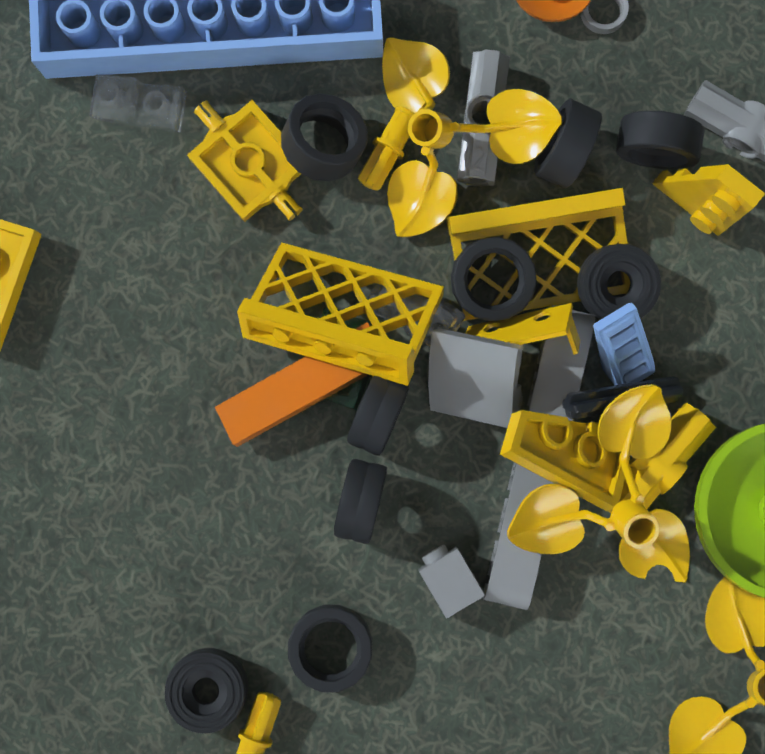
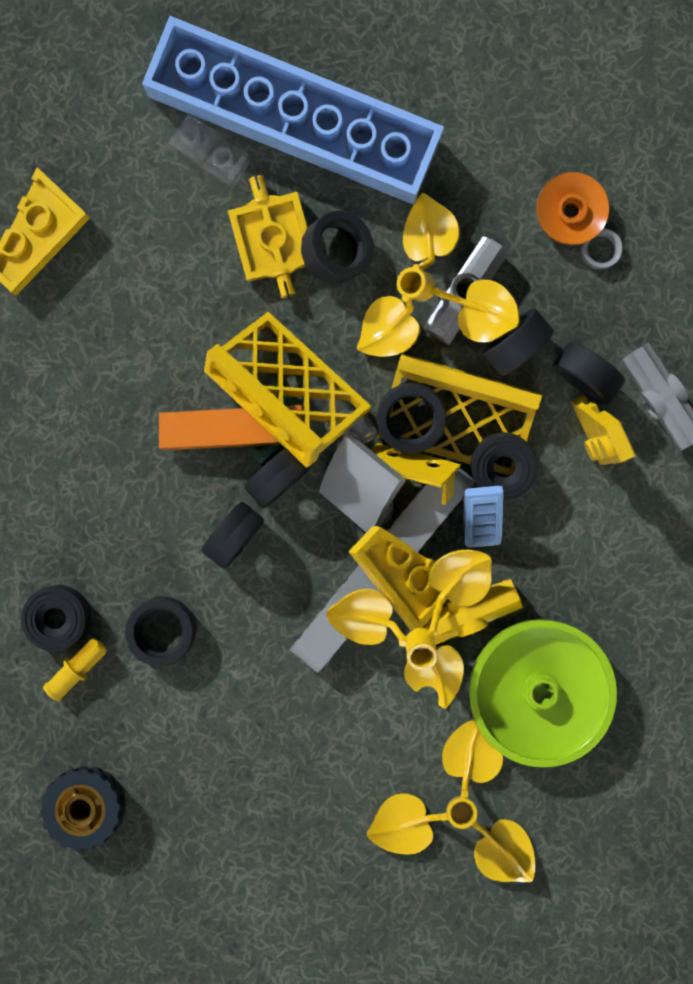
camera: 25 degrees right, 5 degrees up
yellow axle [358,106,414,191] -> none
light grey brick [418,545,485,619] -> none
black axle [562,376,684,419] -> none

